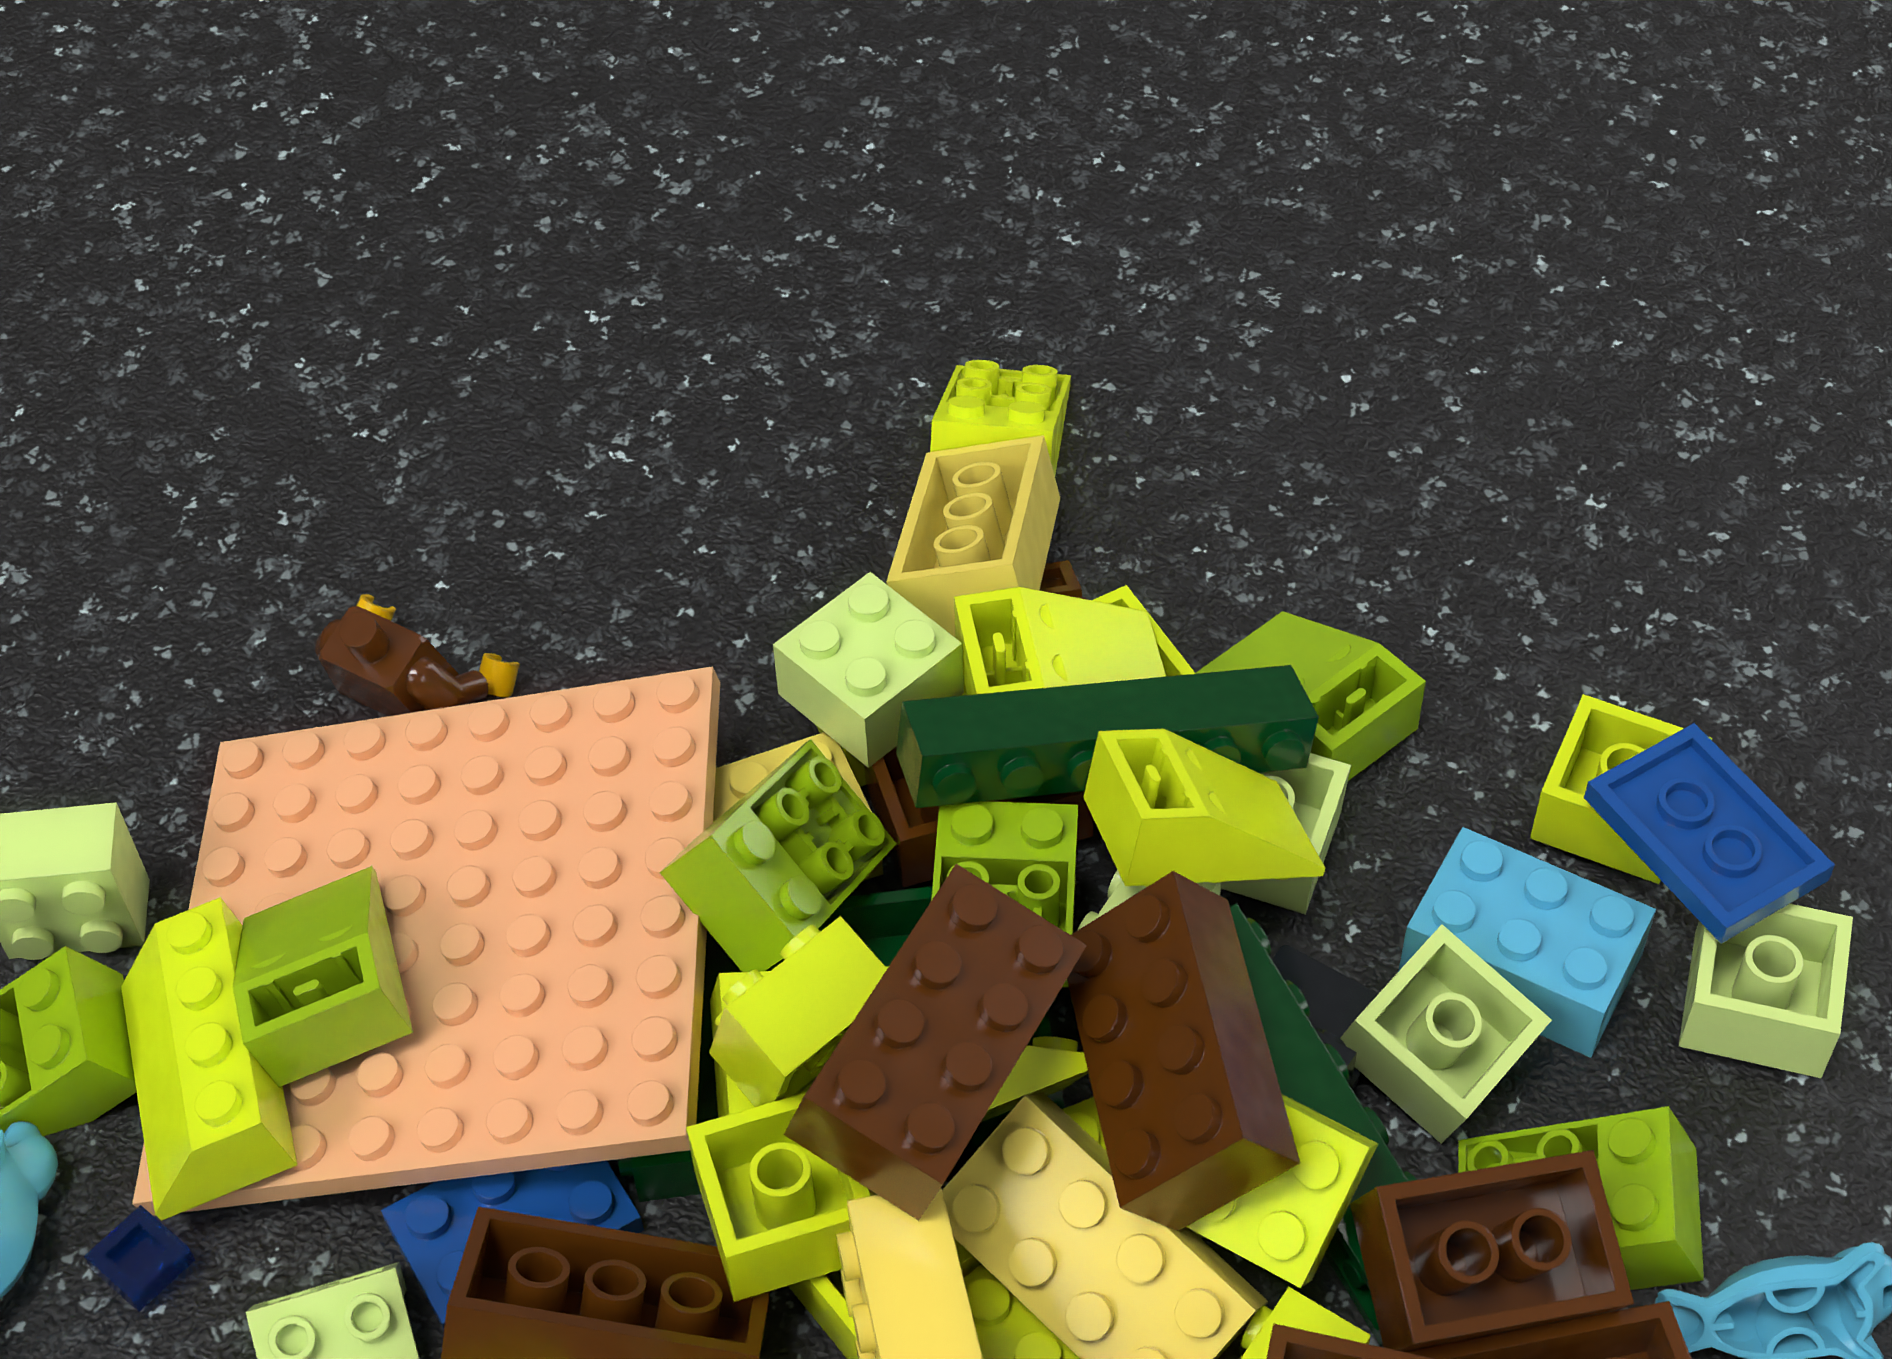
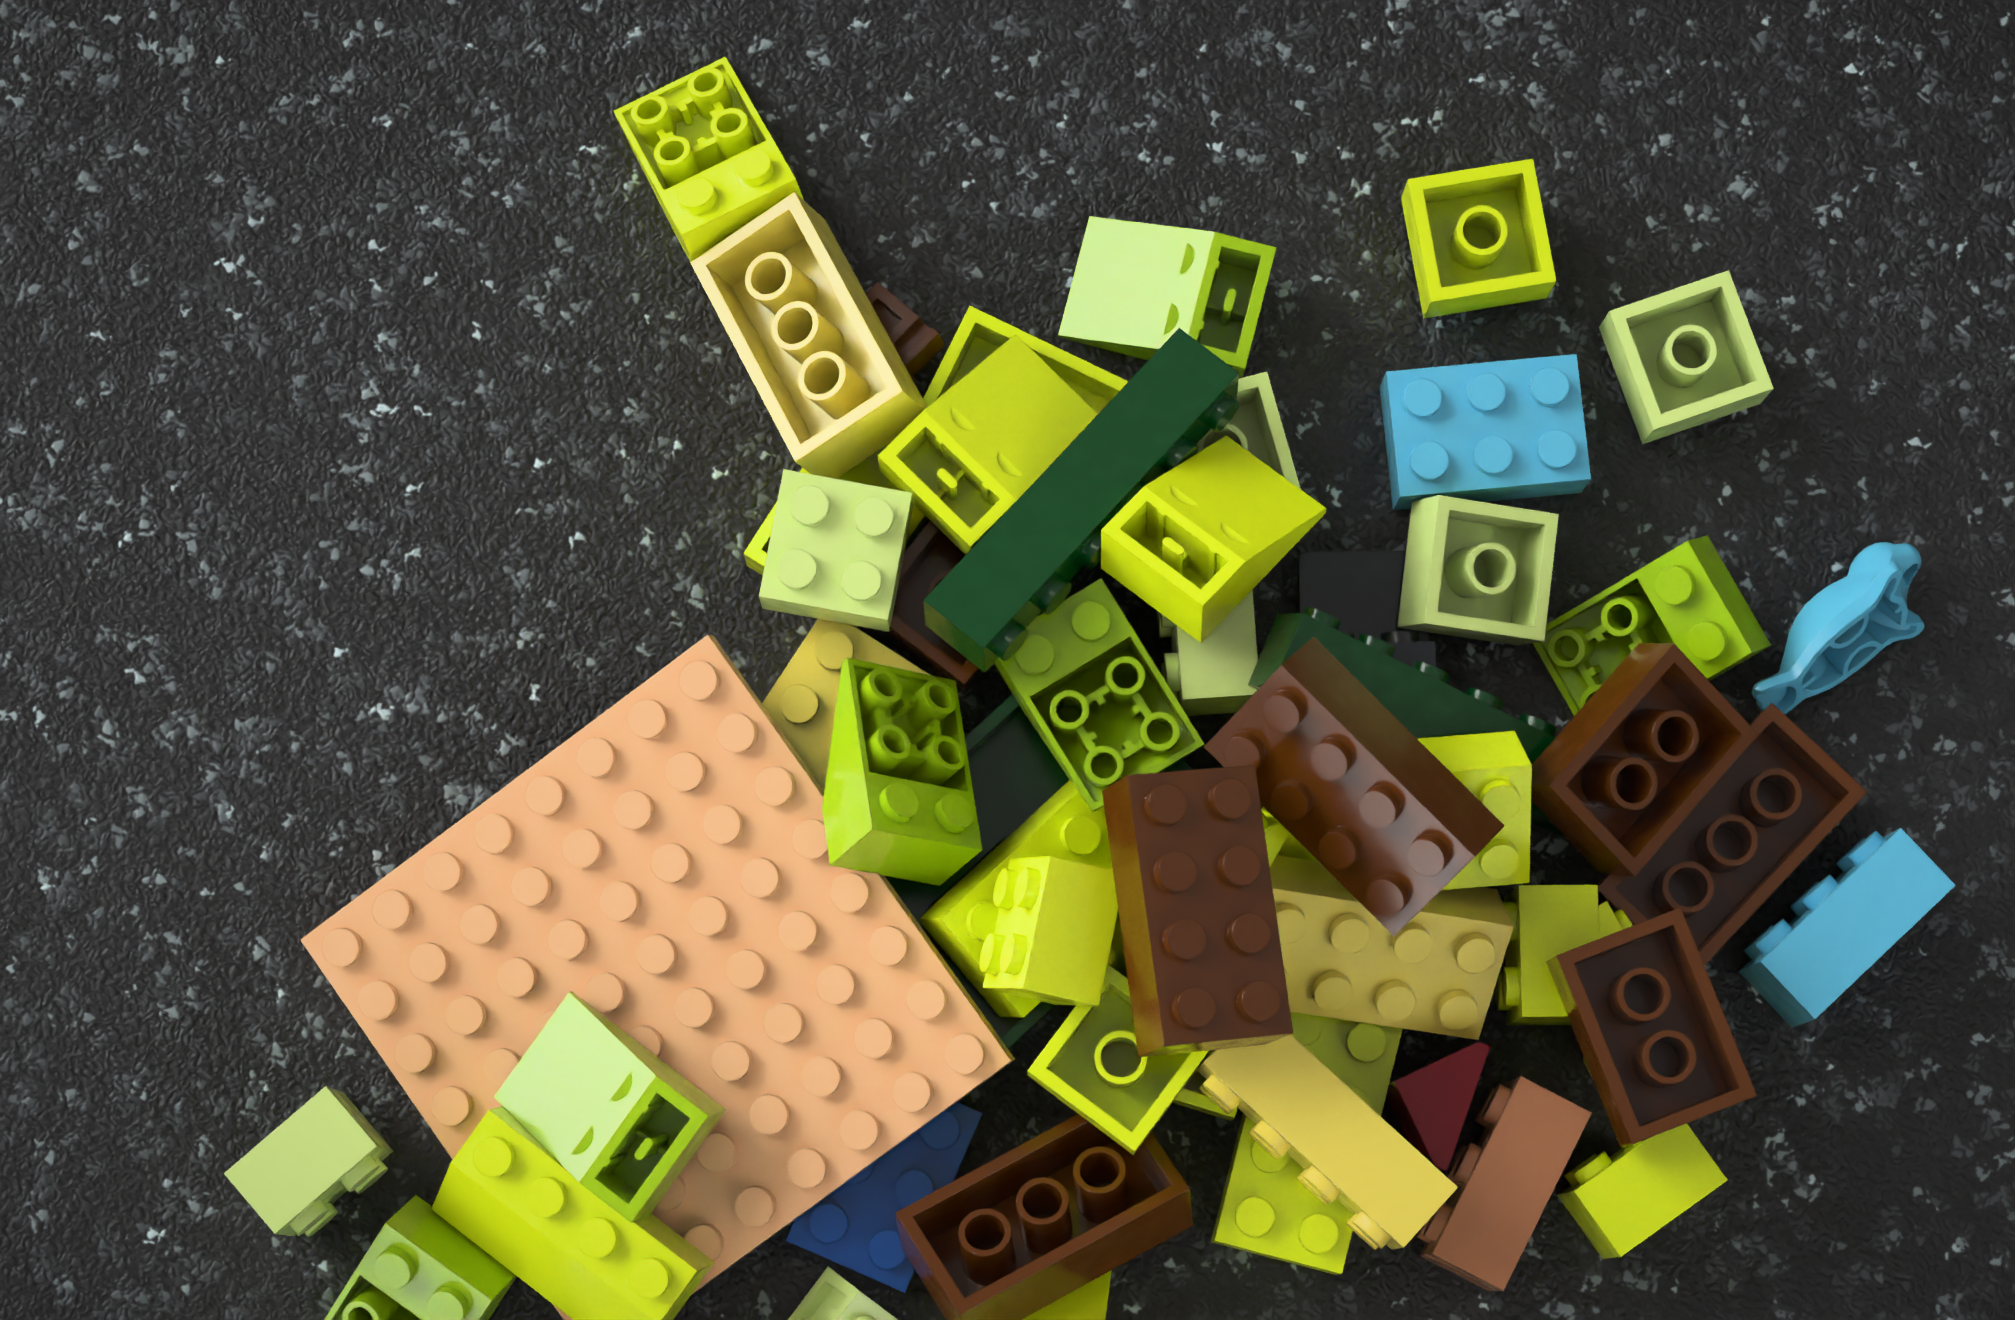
camera: 40 degrees left, 30 degrees up
reddish brown torso [315,594,520,716] -> none
blue plate [1584,723,1835,944] -> none

